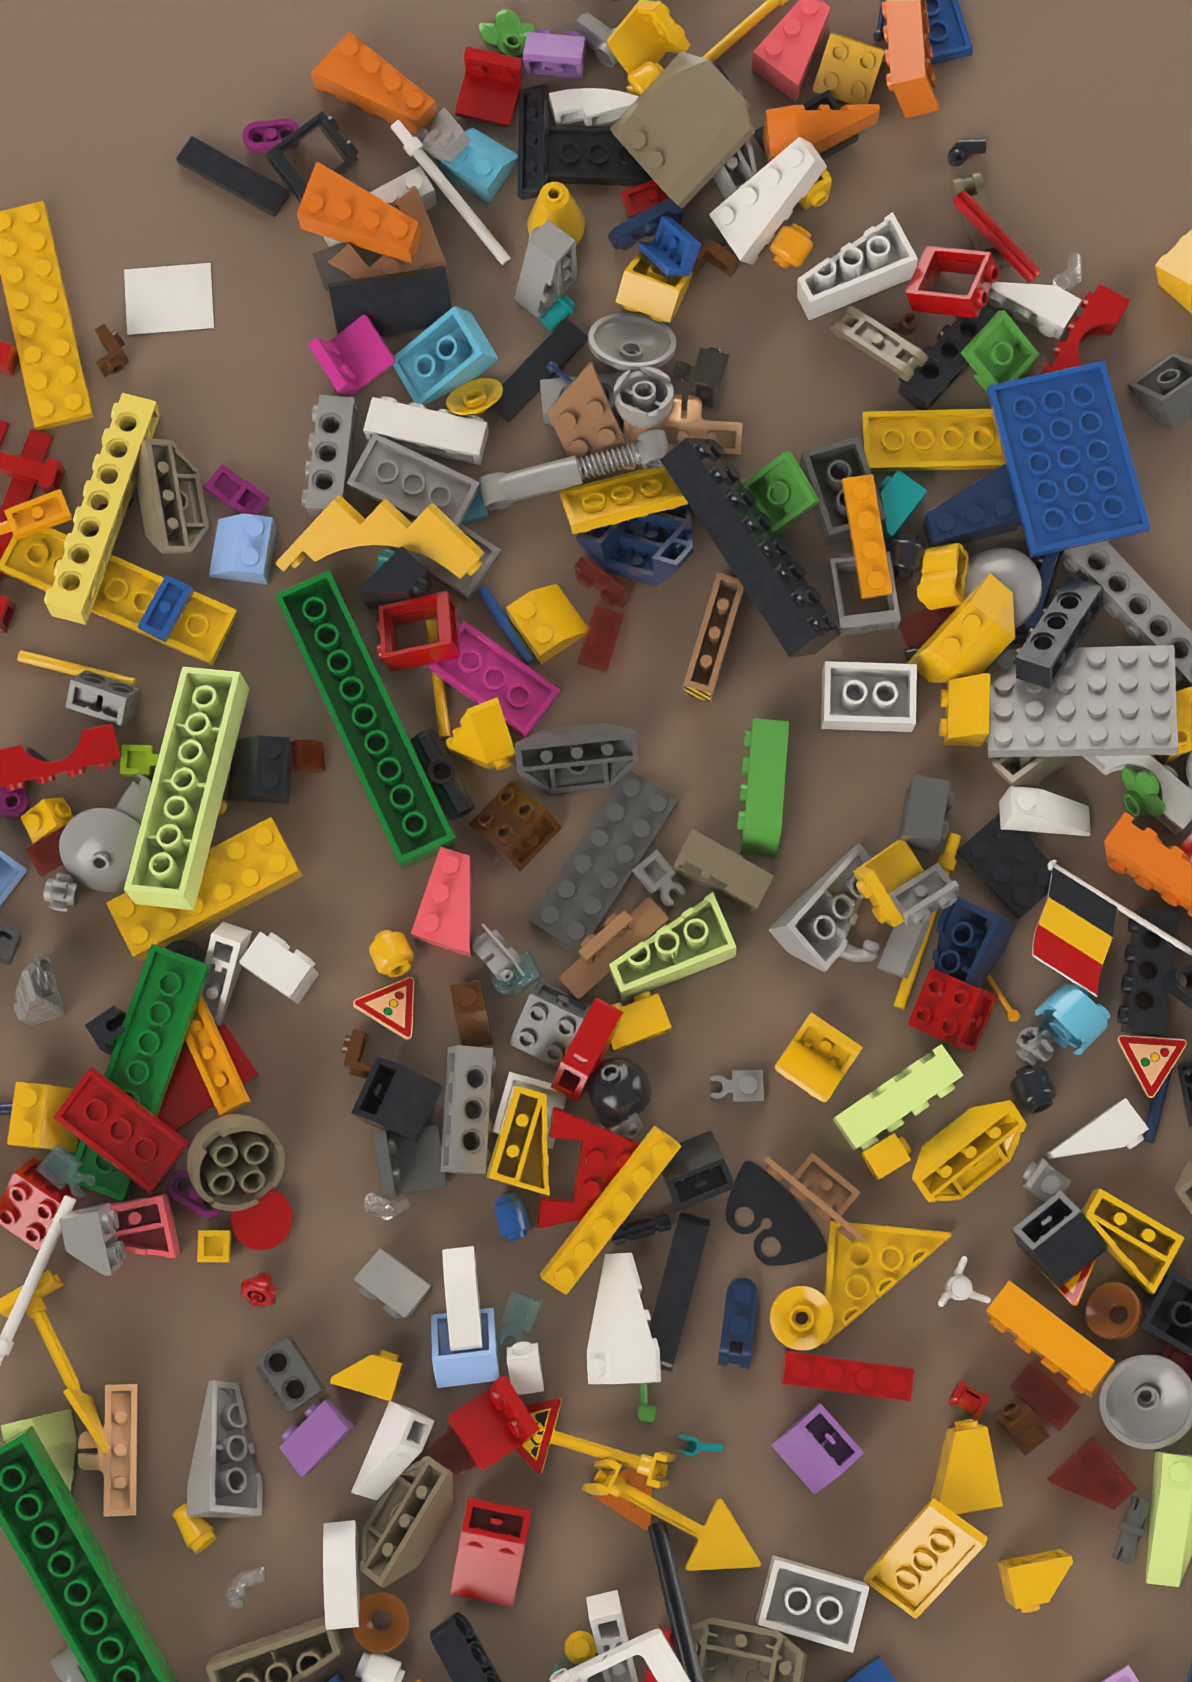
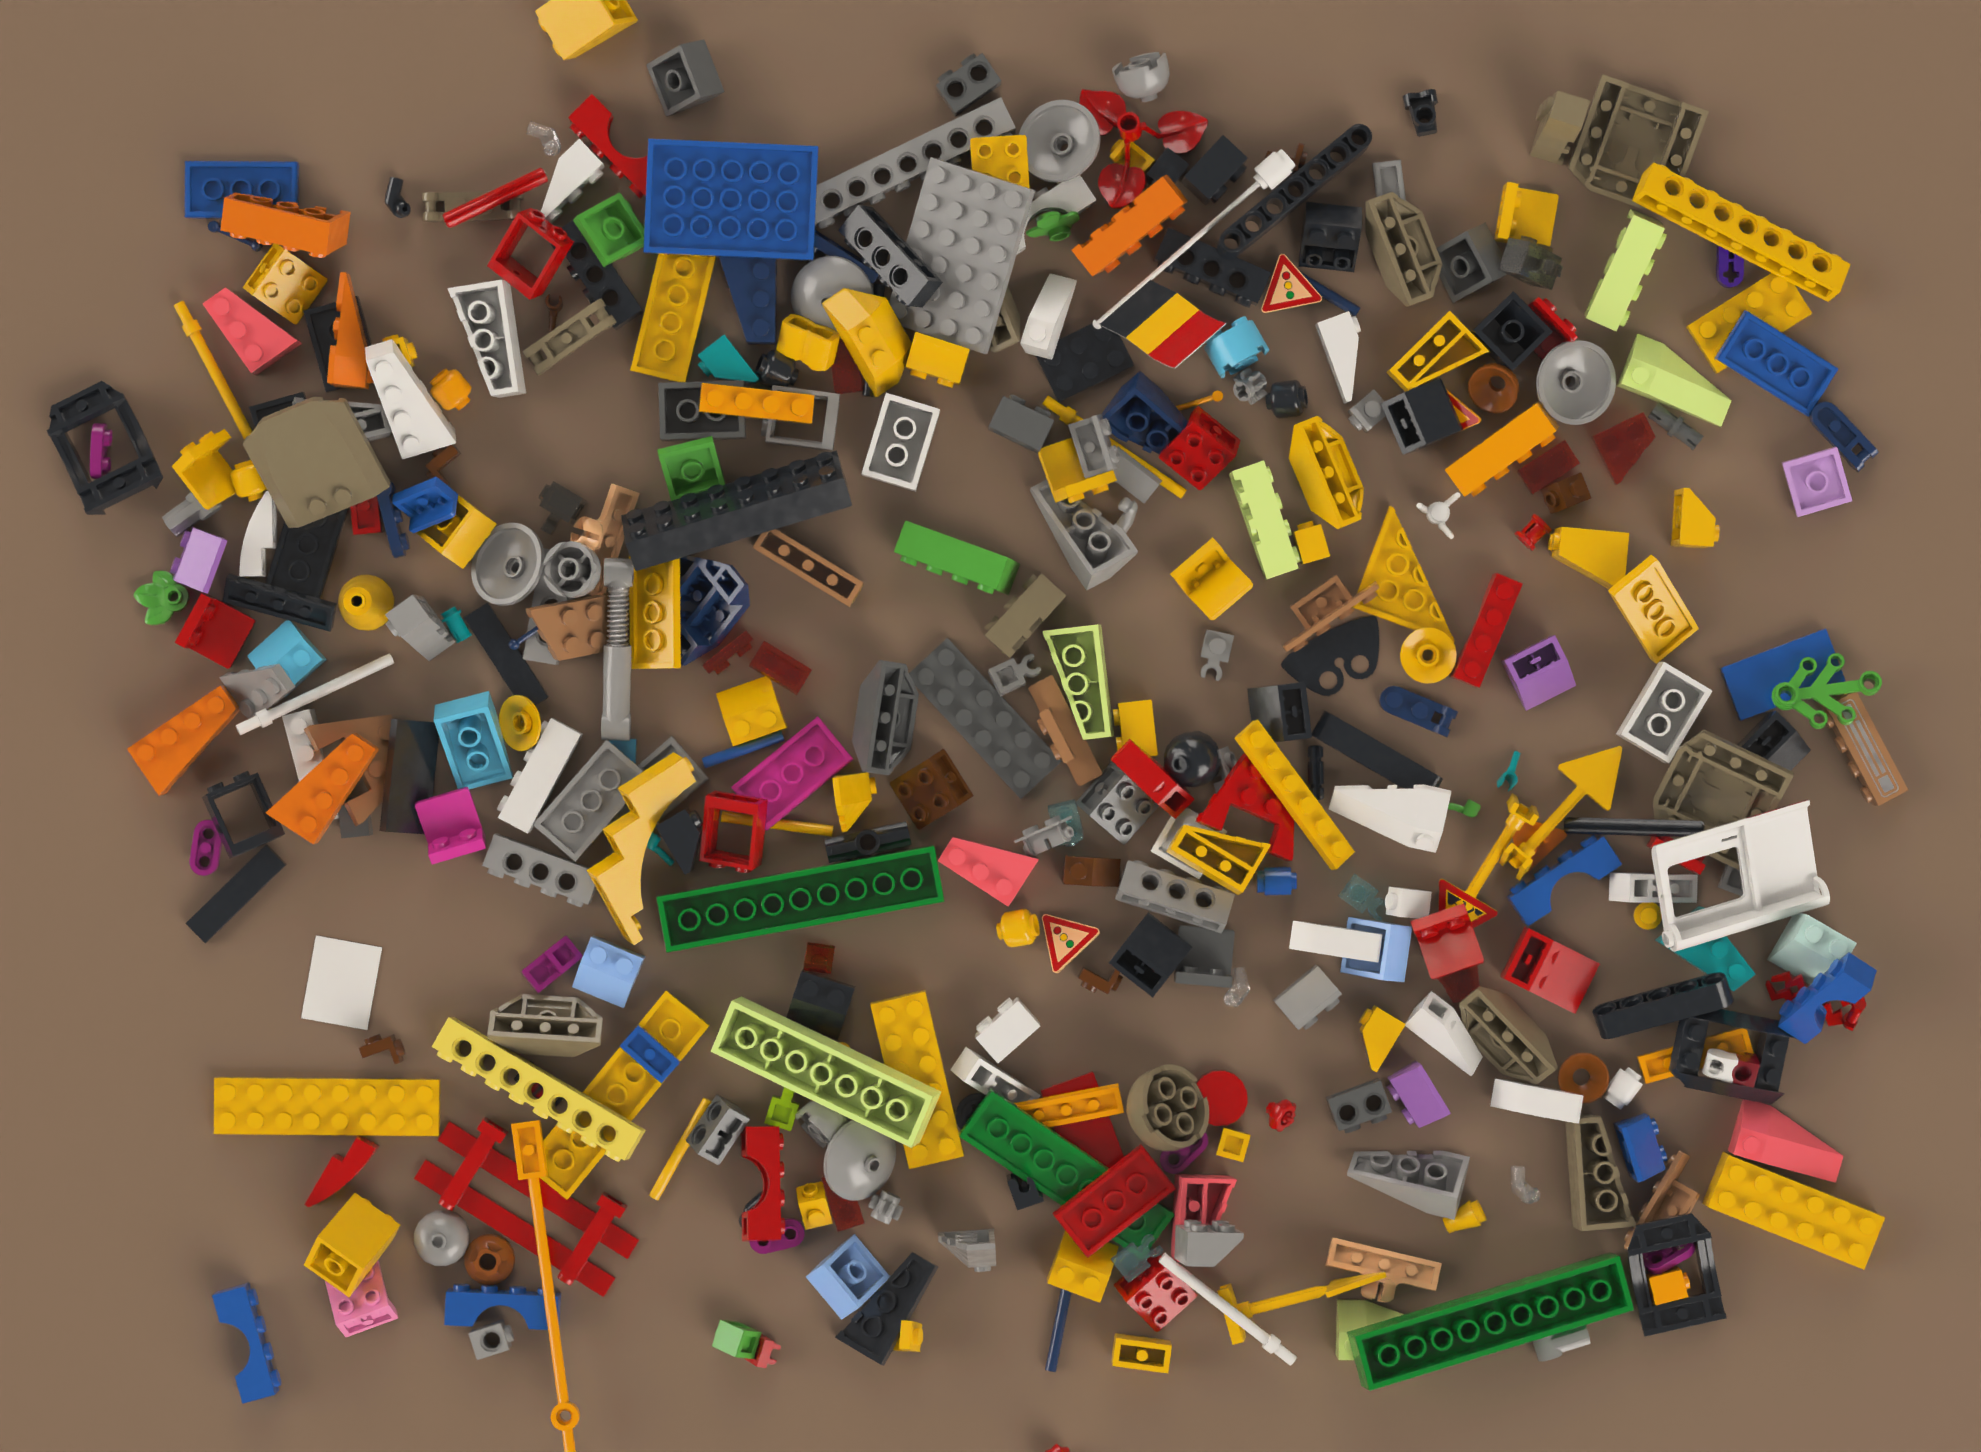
camera: 80 degrees left, 10 degrees up
none -> blue arch [1506,834,1622,926]

